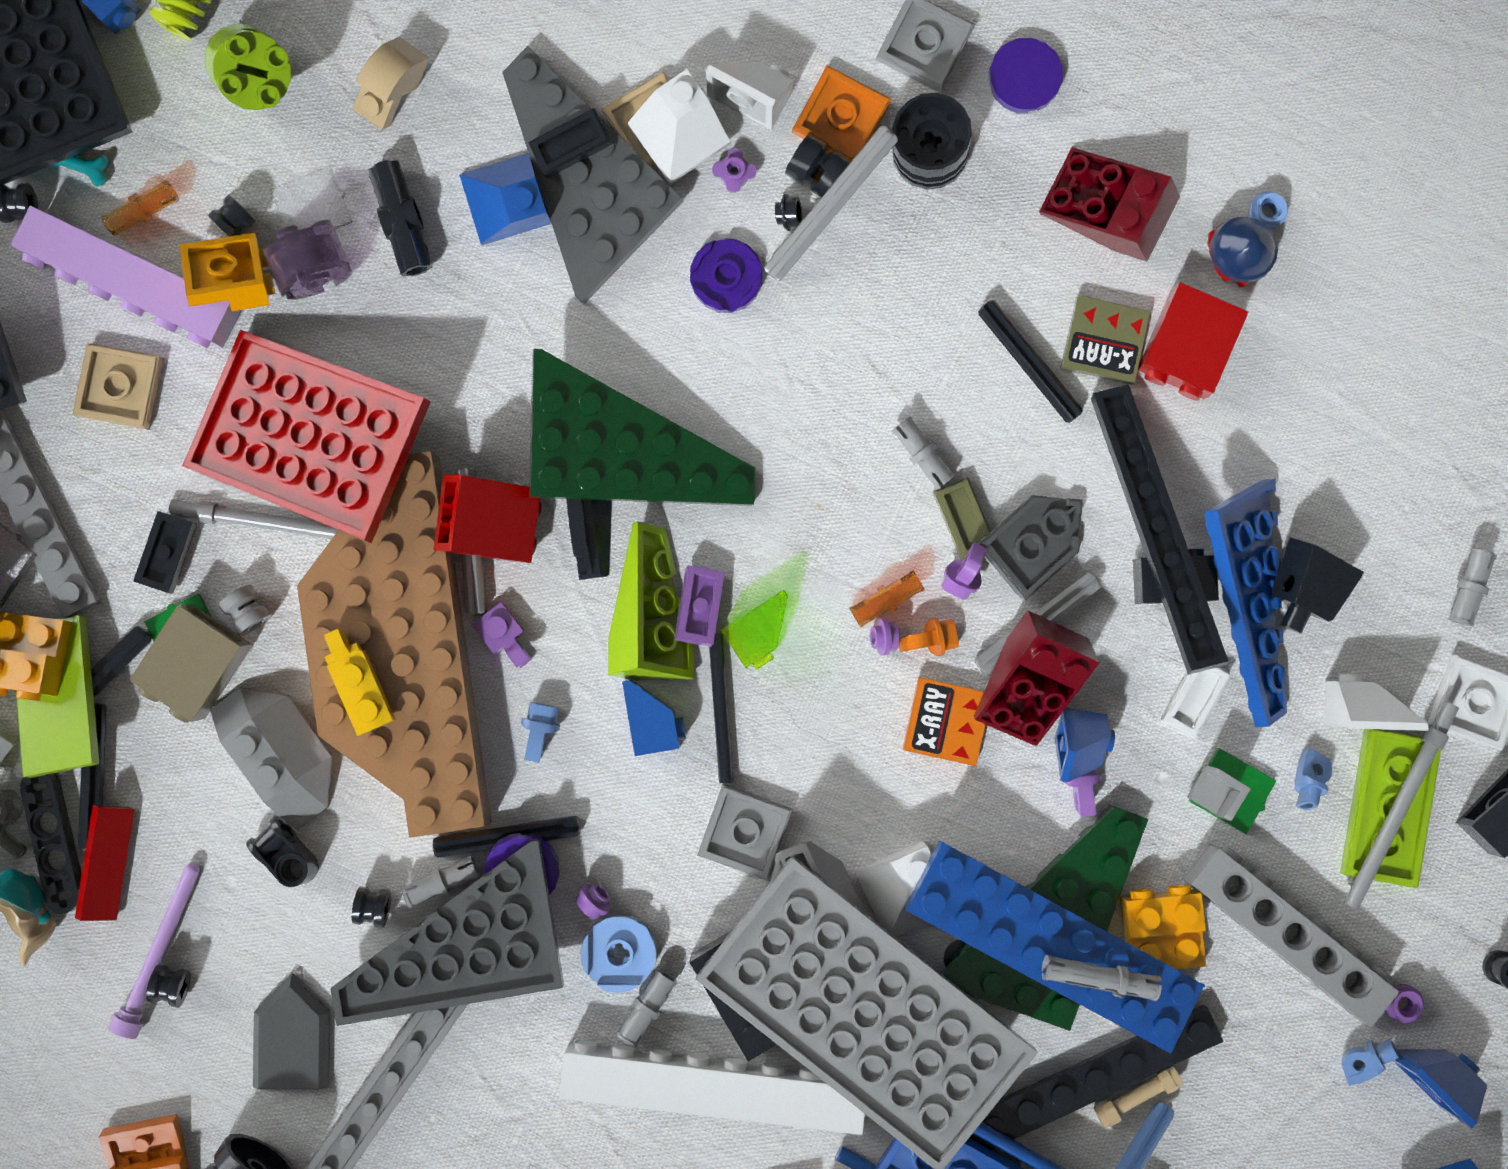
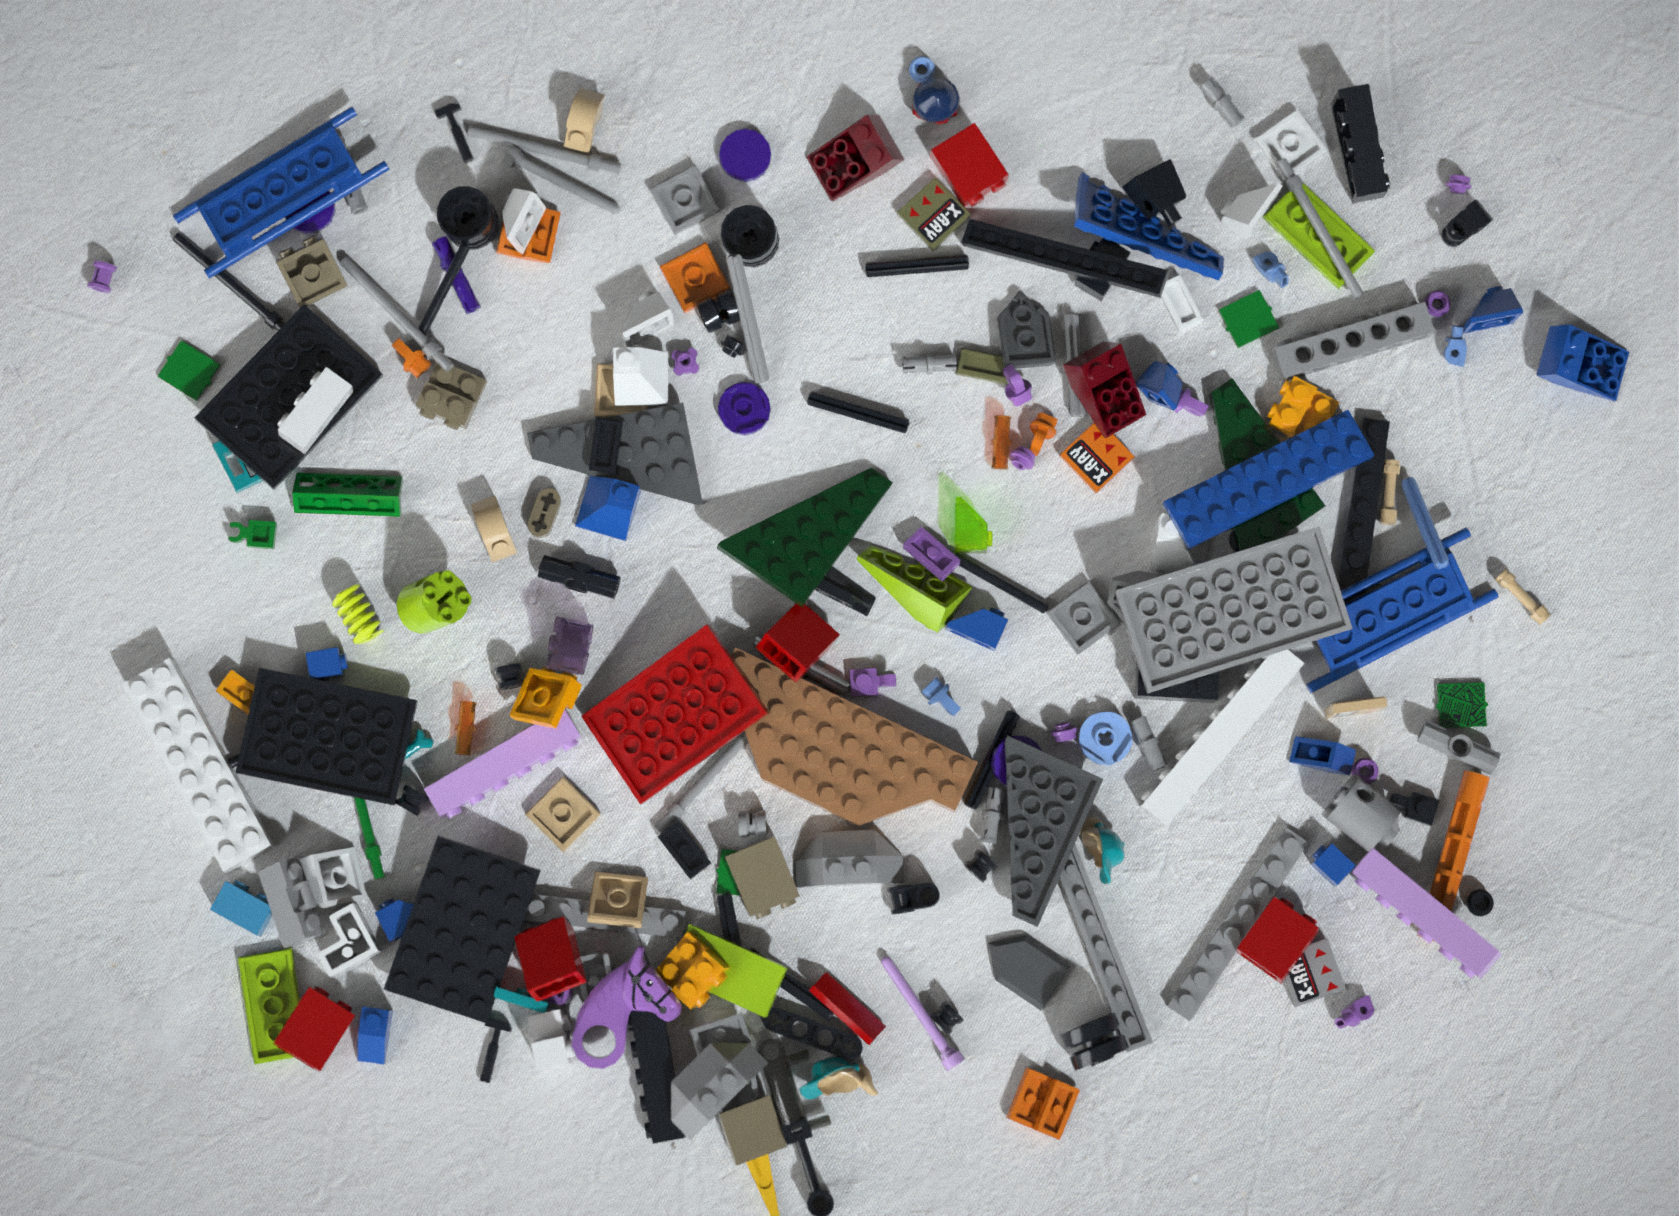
camera: 60 degrees left, 5 degrees down
clear piece [270,165,353,246] -> none
yellow hinge [324,628,395,736] -> none
light grey pin [1042,955,1162,1001] -> none
light grey panel [1187,766,1251,821] -> none
none -> dark tan beam [528,488,561,538]
none -> tan tile [587,871,648,928]
none -> black axle [807,391,910,433]
none -> hair [1079,817,1125,884]

